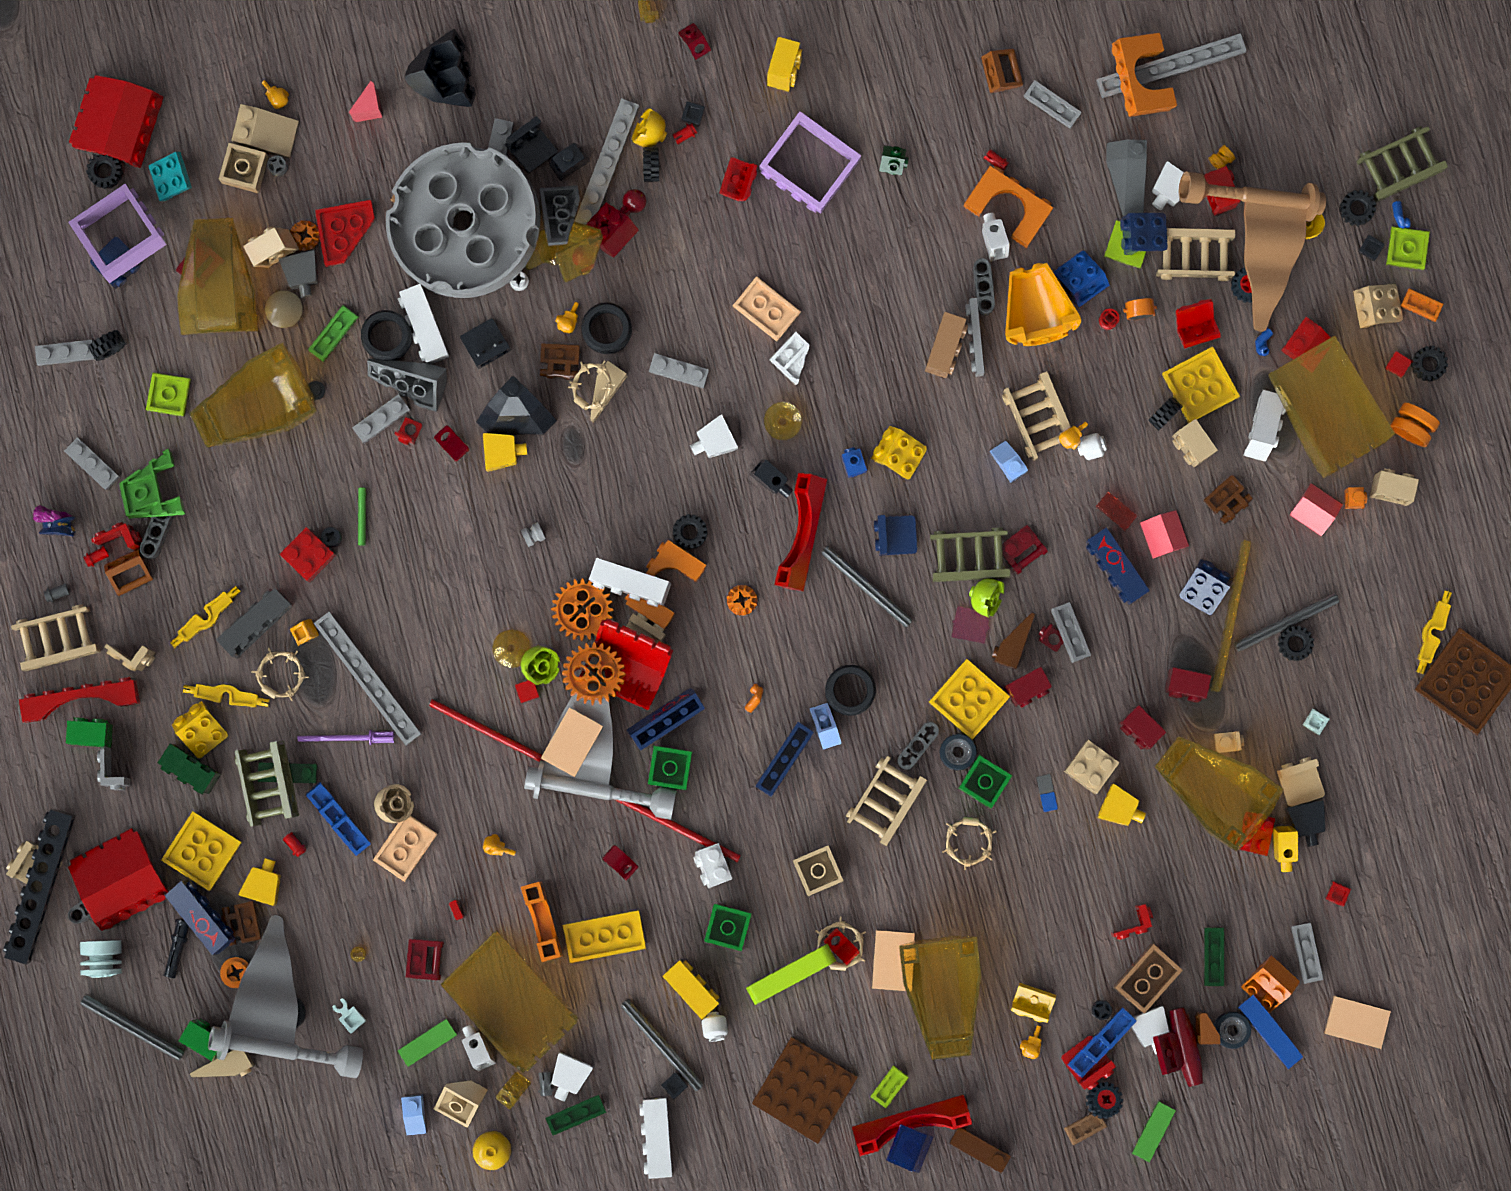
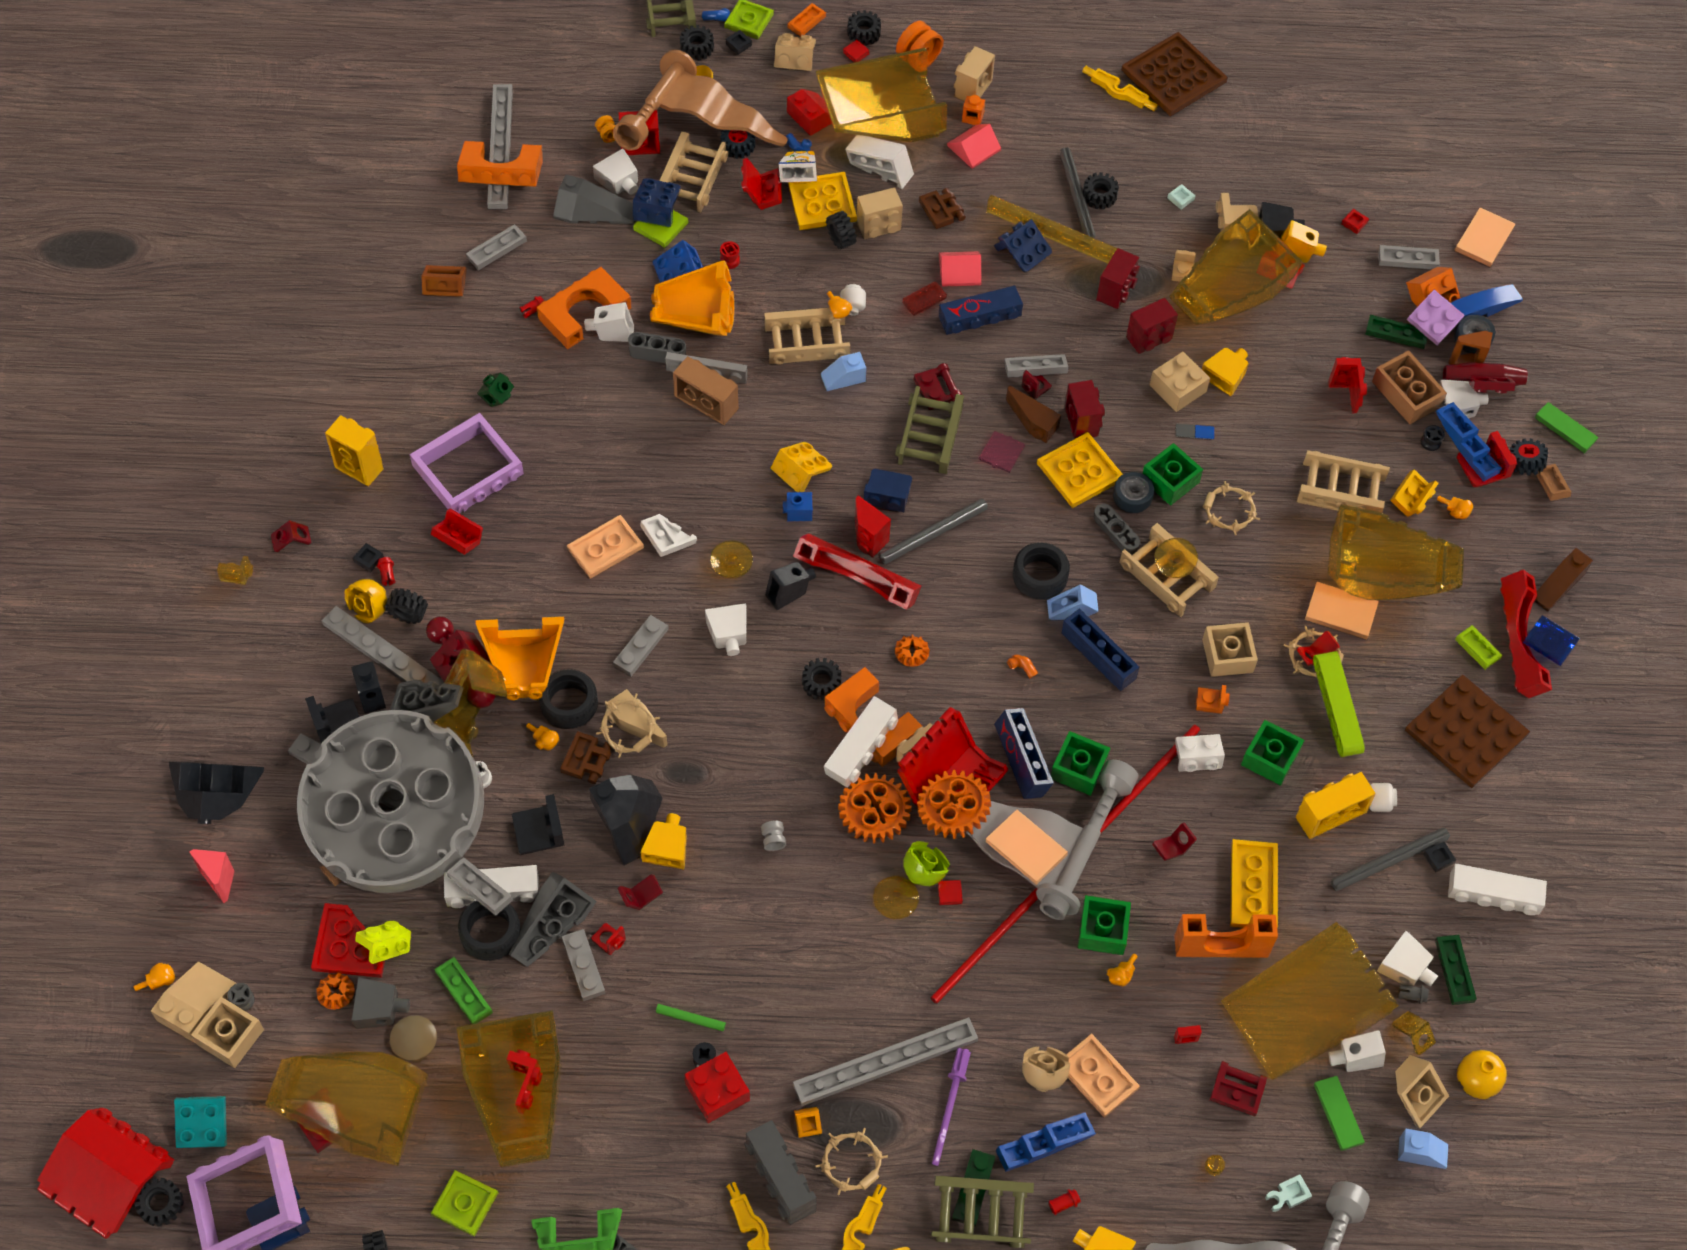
camera: 75 degrees left, 25 degrees down
tan brick [243,226,299,268] -> none
lime cylinder [969,578,1004,618] -> none
orange piece [1123,298,1157,320] -> none
none -> neon yellow bracket [355,921,411,964]
none -> light grey plate [447,857,512,916]
none -> light orange cone [476,617,564,700]
none -> red bracket [506,1049,543,1114]
none -> white torso [779,151,817,182]
none -> red slope [855,495,891,557]
none -> green brick [1077,895,1131,955]
none -> clear yellow dish [1155,538,1198,578]
none -> orange bracket [1196,685,1230,714]
none -> tan fence [1297,450,1390,519]
none -> lavender plate [1407,290,1465,345]

